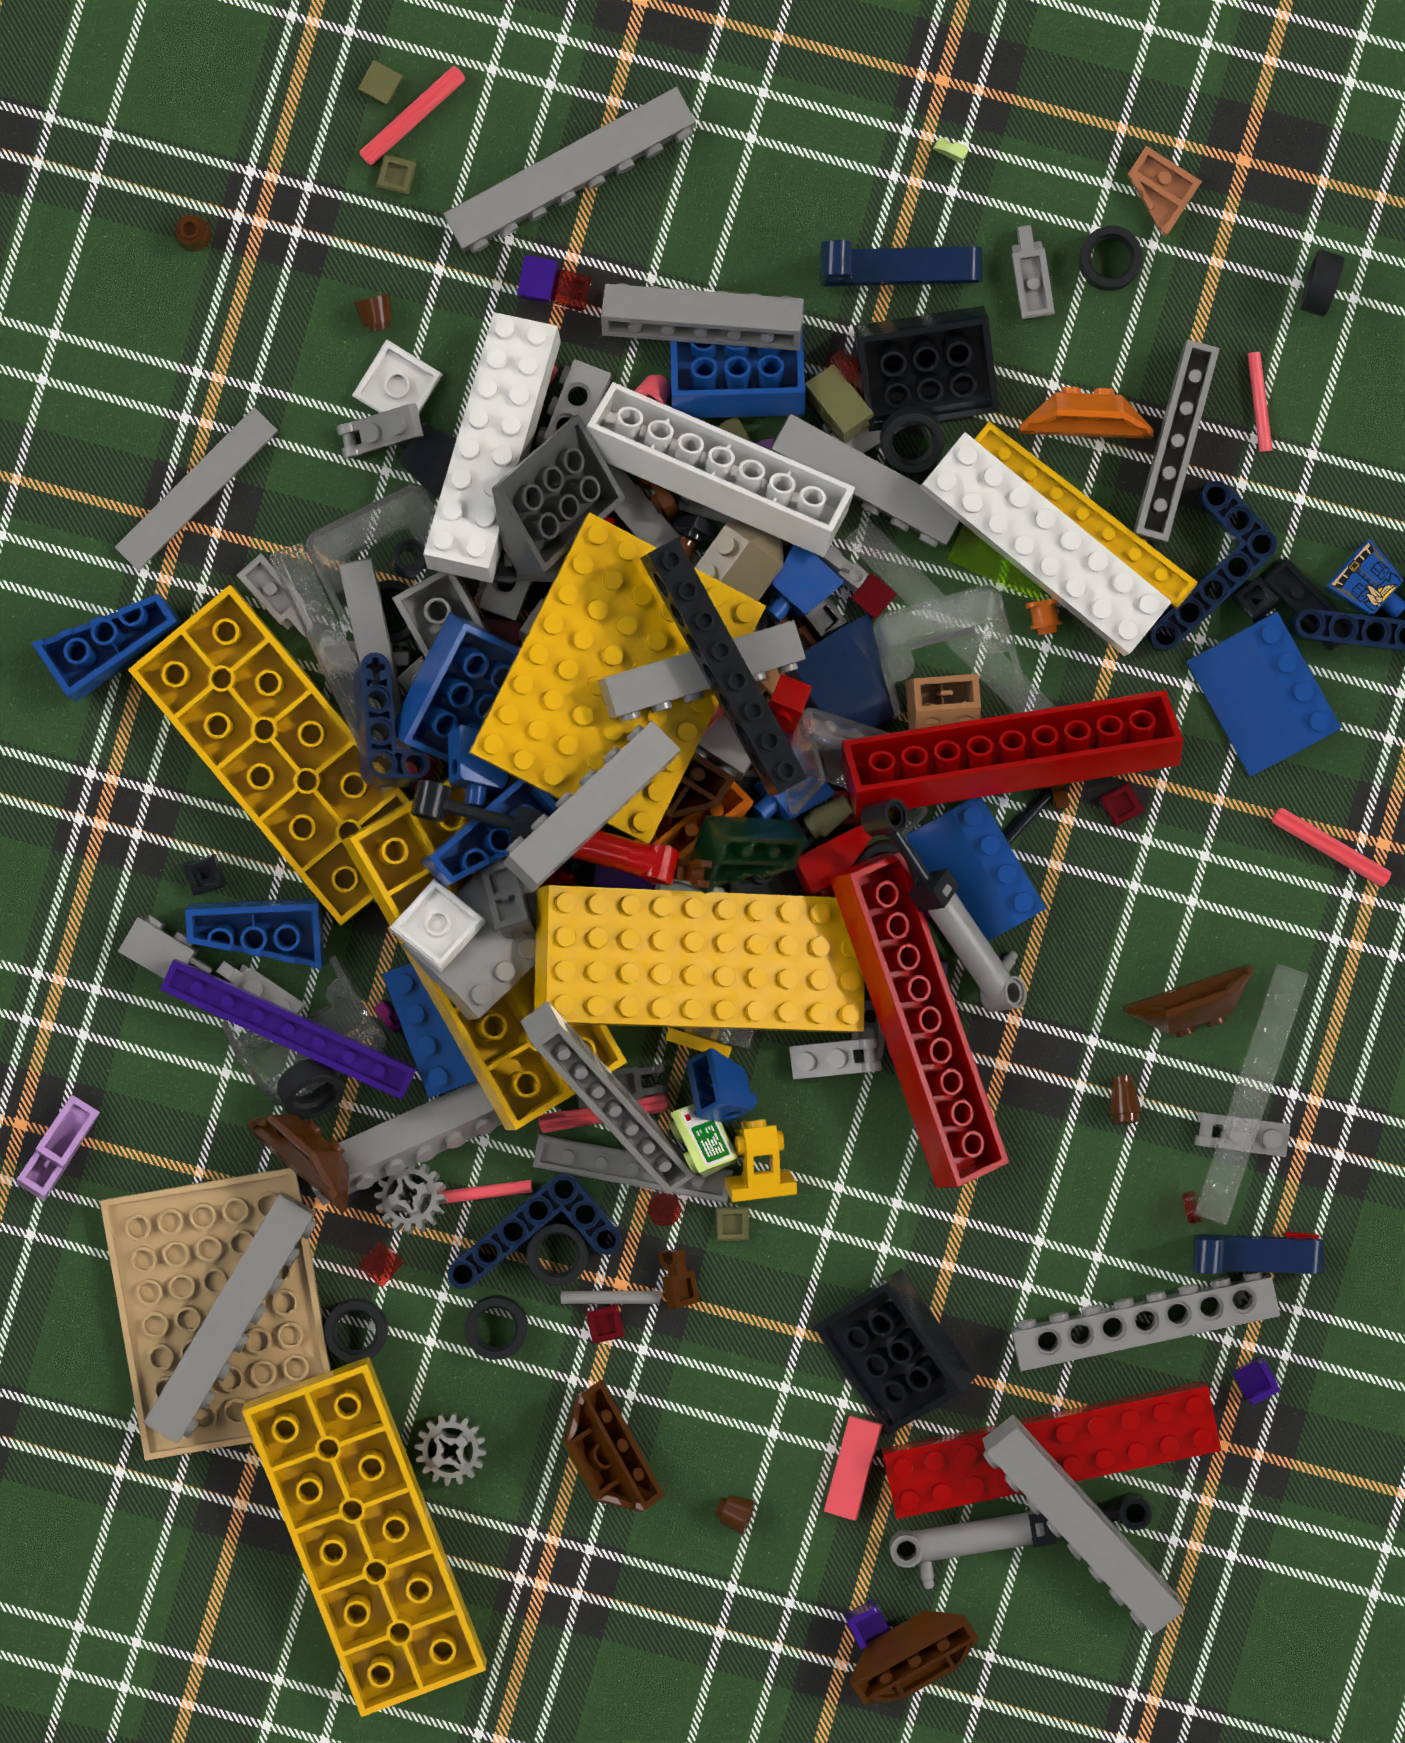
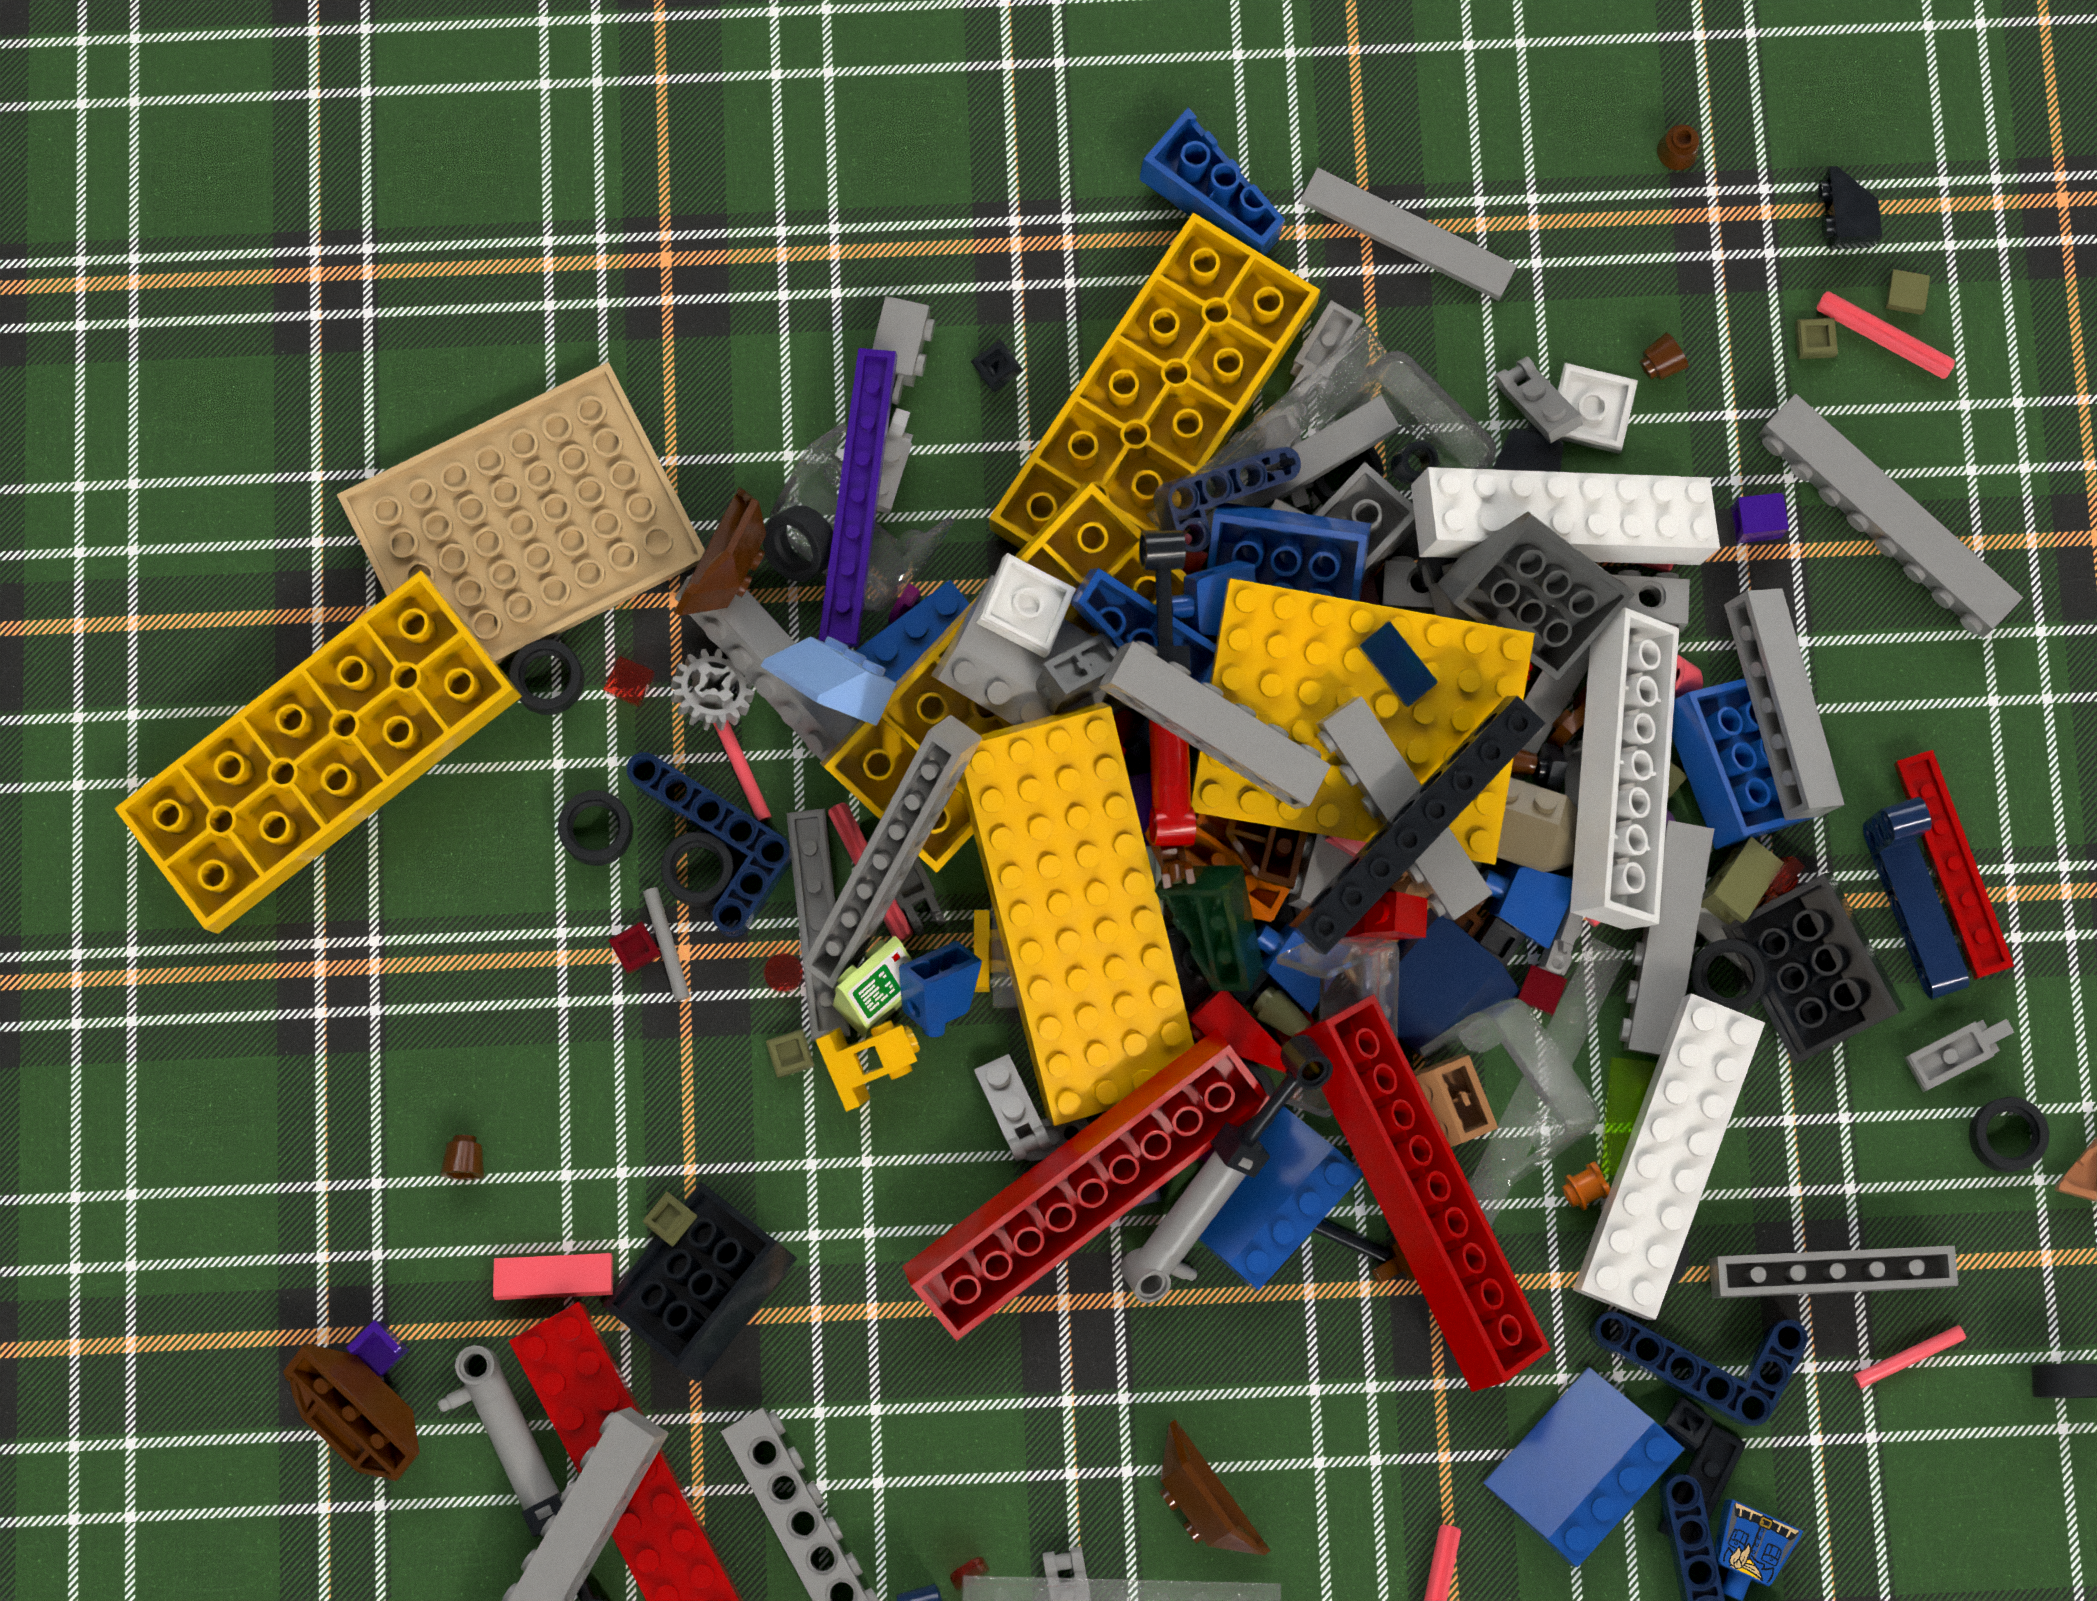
camera: 75 degrees right, 10 degrees down
lavender slope [16,1095,100,1201] -> none
light grey brick [143,1192,317,1443] -> none
blue wedge [185,898,325,969] -> none
light grey gear [415,1412,487,1486] -> none
clear red plate [550,269,592,311] -> none
reddish brown wedge [563,1380,665,1512] -> none
reddish brown plate [658,1249,700,1310] -> none
yellowish green tile [933,137,969,165] -> none
yellow tile [974,421,1198,610] -> none
orange wedge [1018,387,1154,439] -> none
dark red tile [1099,782,1145,827] -> none
reddish brown cone [1110,1075,1143,1124] -> none
none -> olive tile [642,1191,697,1247]
none -> light blue slope [761,636,897,726]
none -> clear blue tile [1357,621,1438,707]
none -> black slope [1818,166,1882,250]
none -> red plate [1894,750,2014,980]

